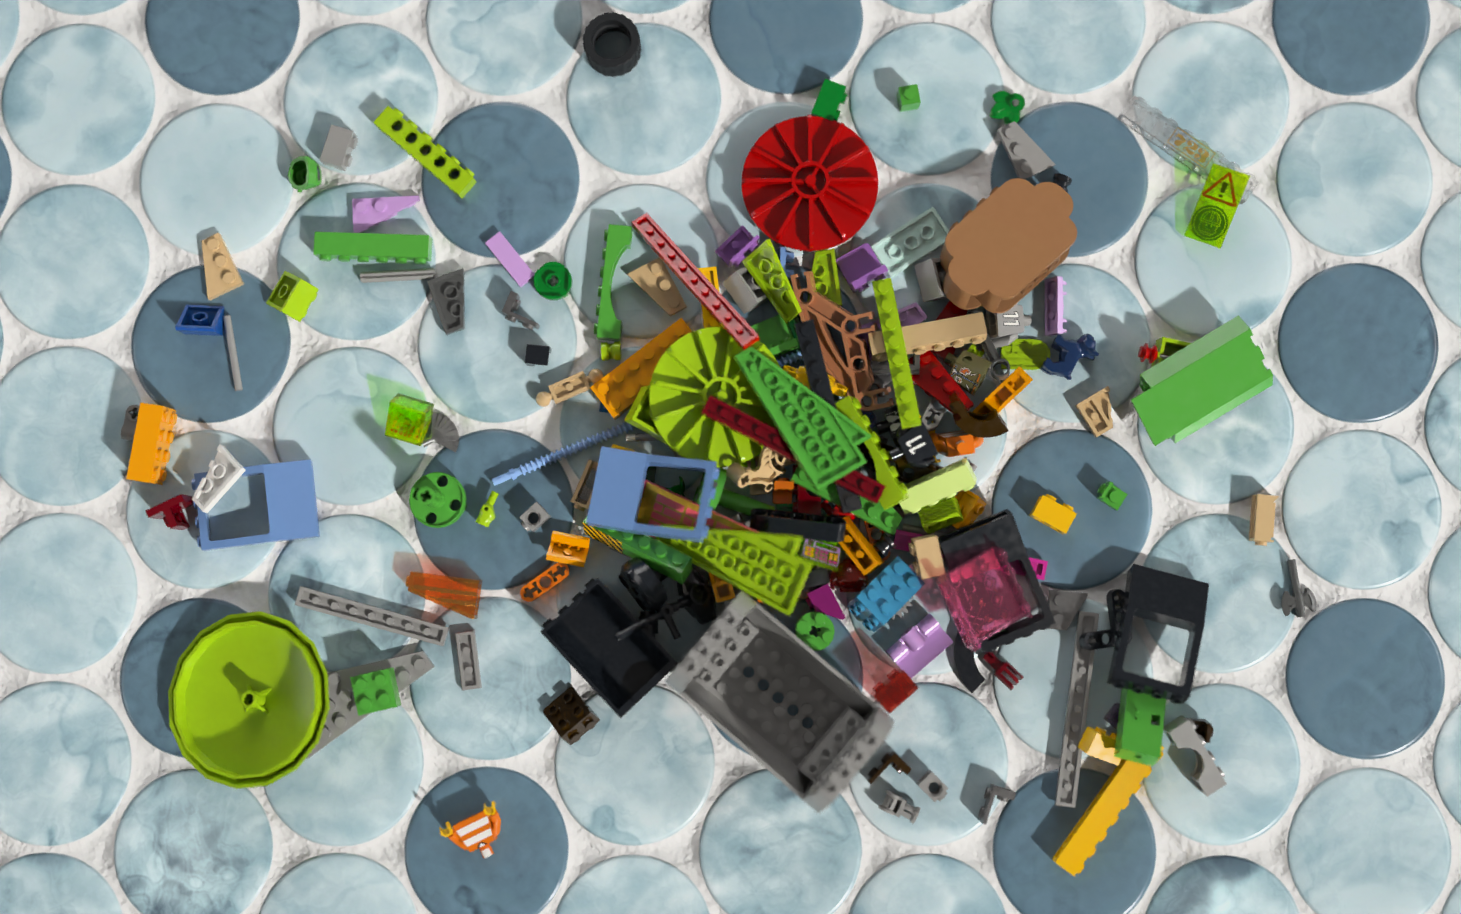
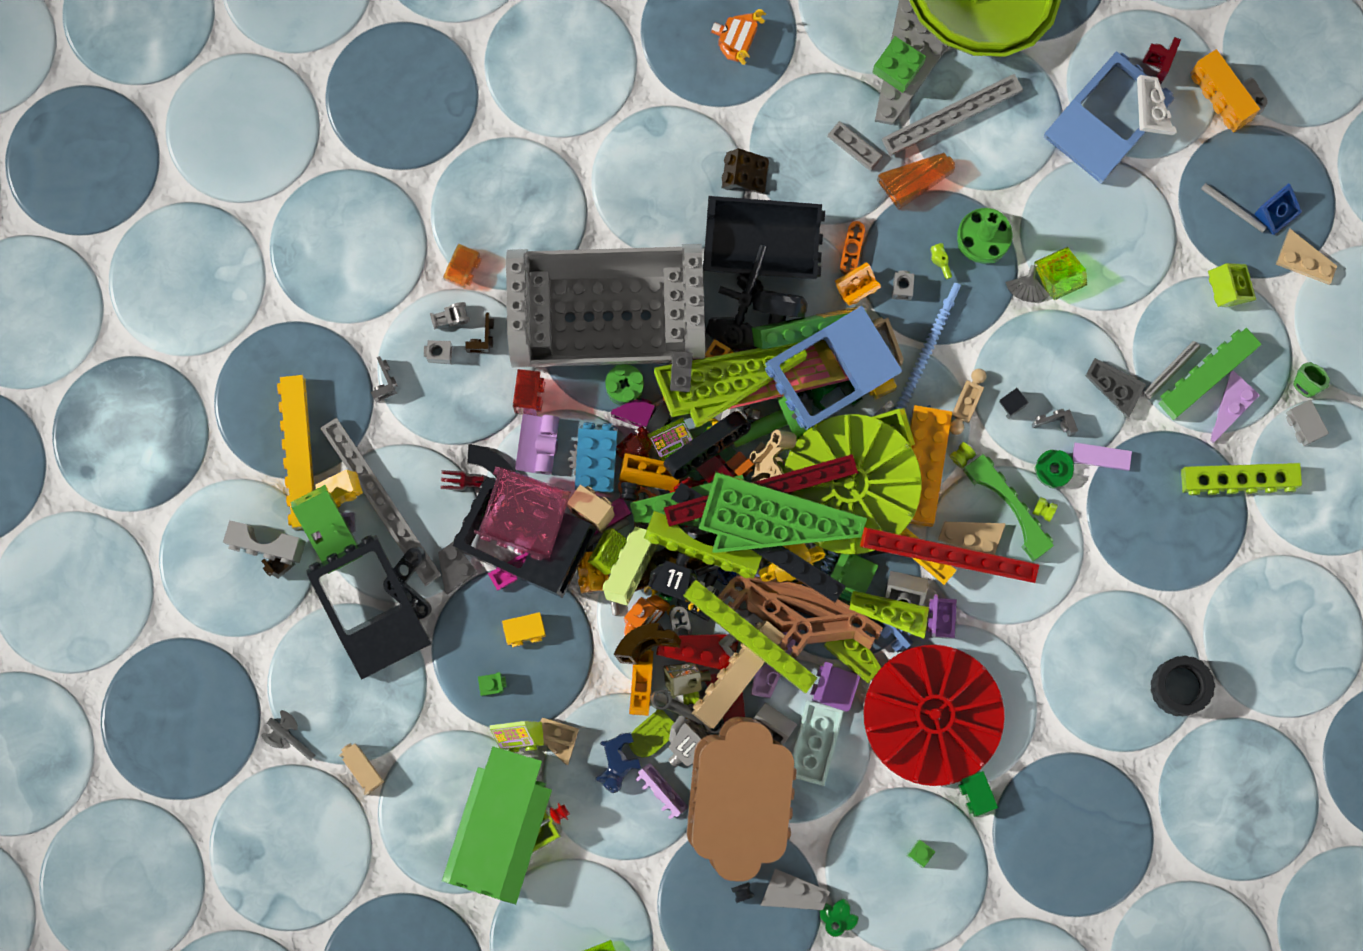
camera: 135 degrees right, 5 degrees down
none -> clear orange brick [443,243,482,289]
none -> lime slope [489,721,544,753]
none -> flat silver bracket [670,352,693,392]
none -> lime wheel [1032,497,1058,522]

